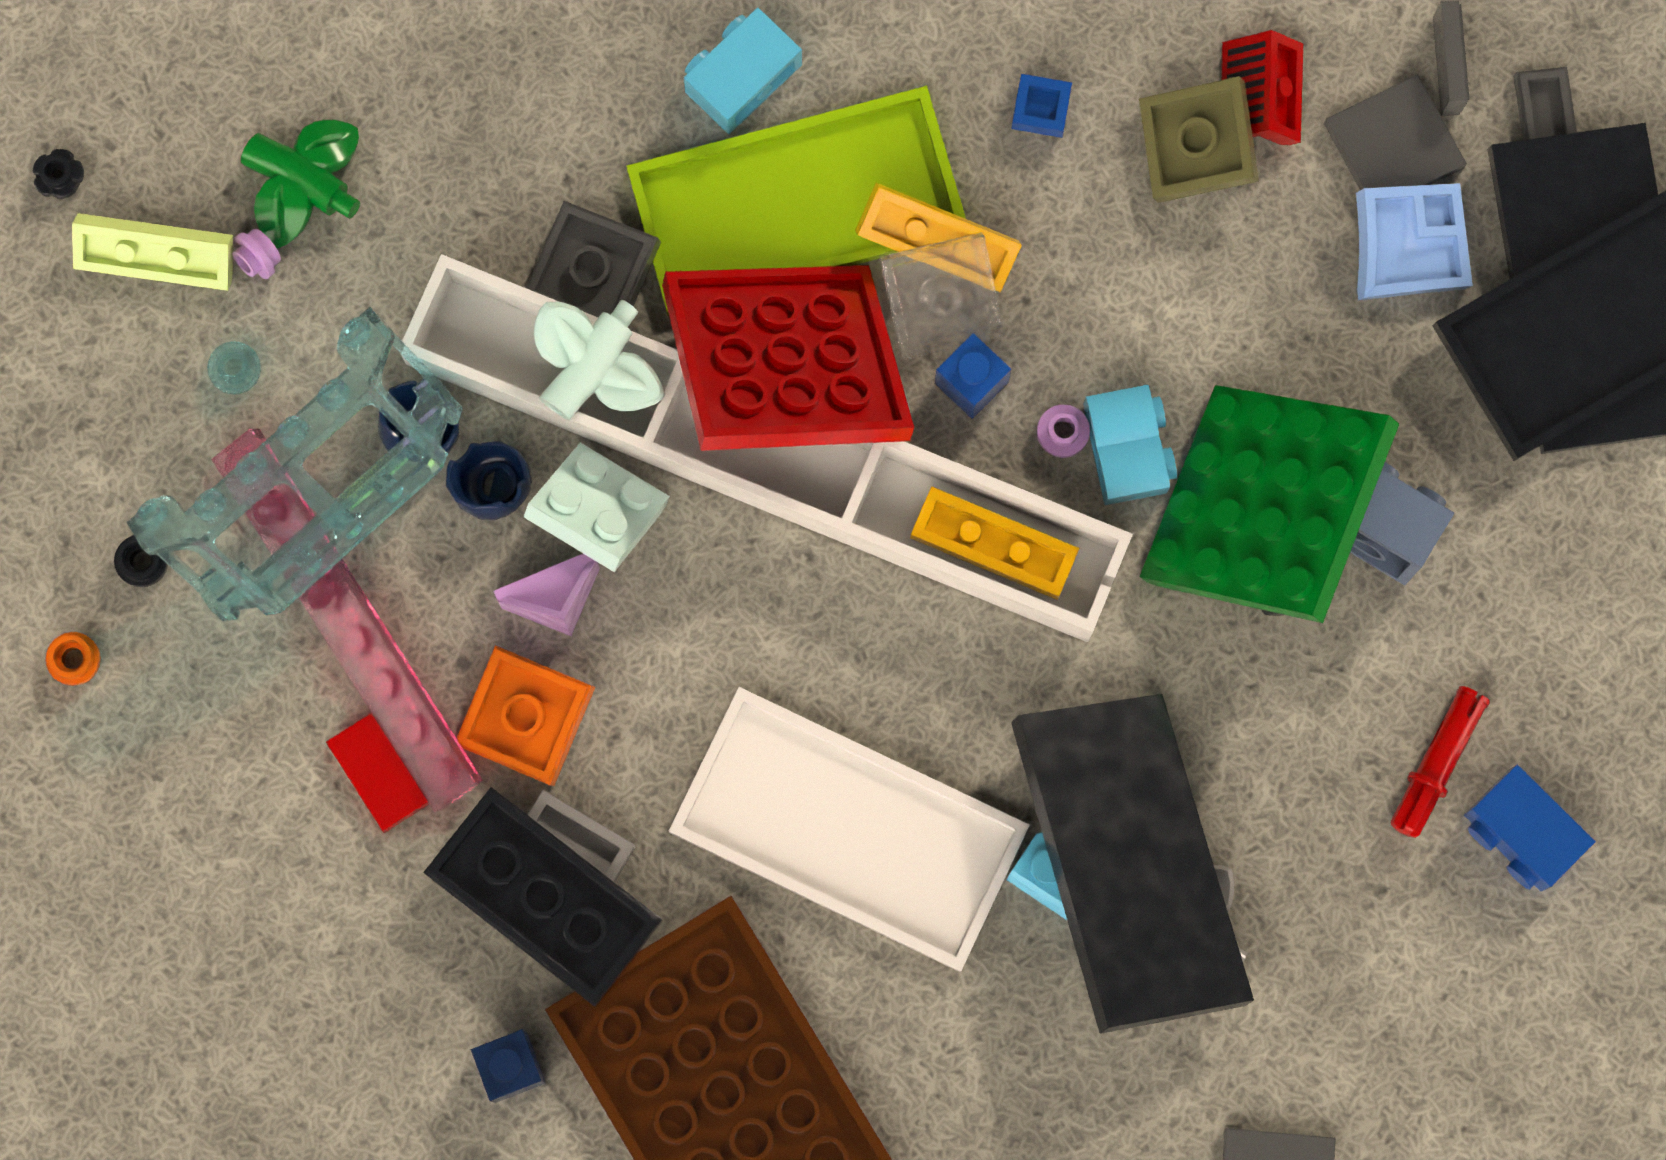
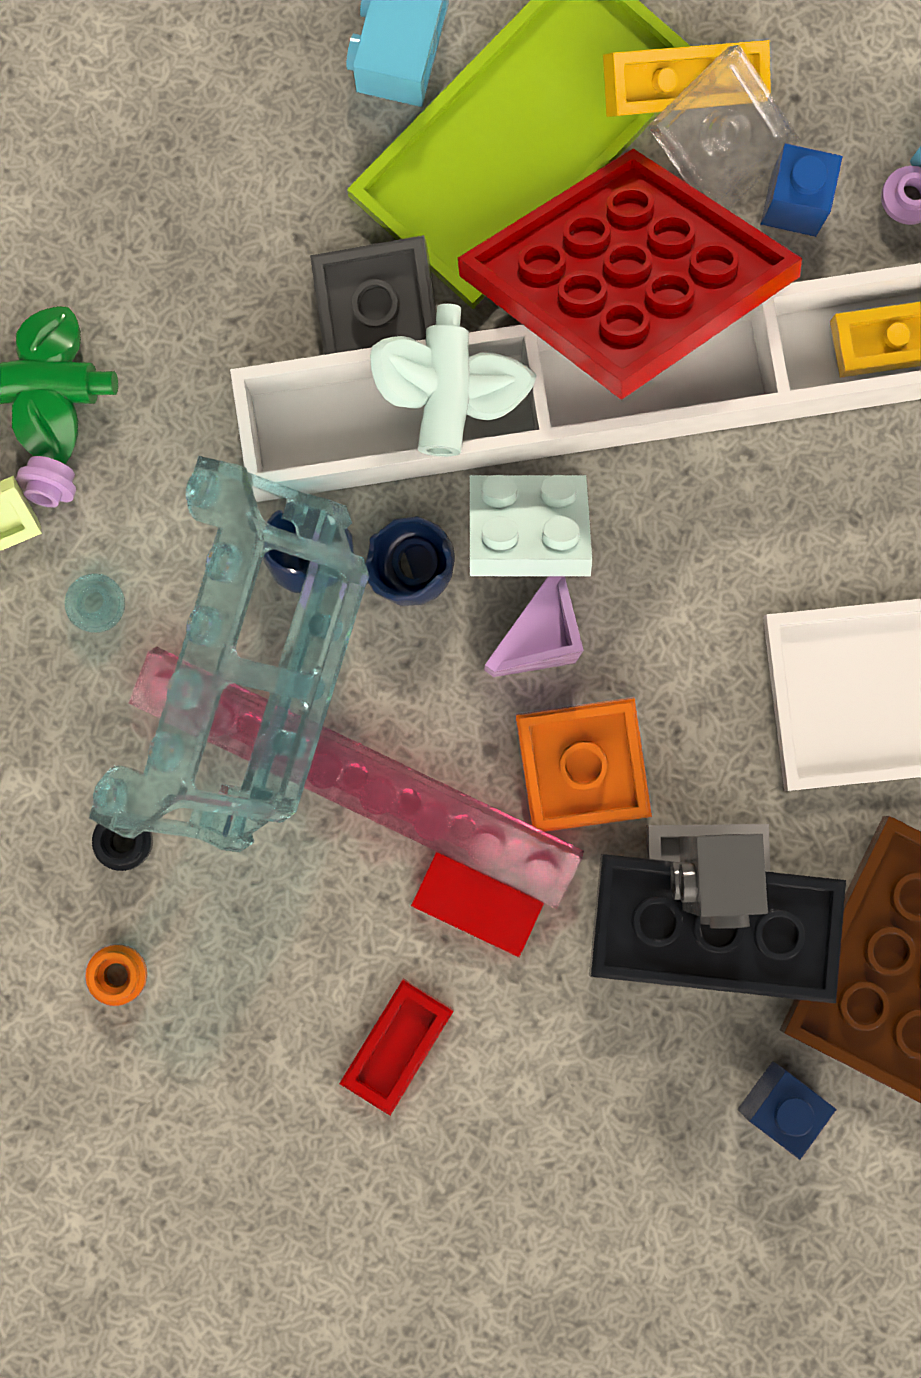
camera: 30 degrees left, 5 degrees up
none -> red tile [339,978,454,1116]
none -> dark grey brick [670,834,768,928]

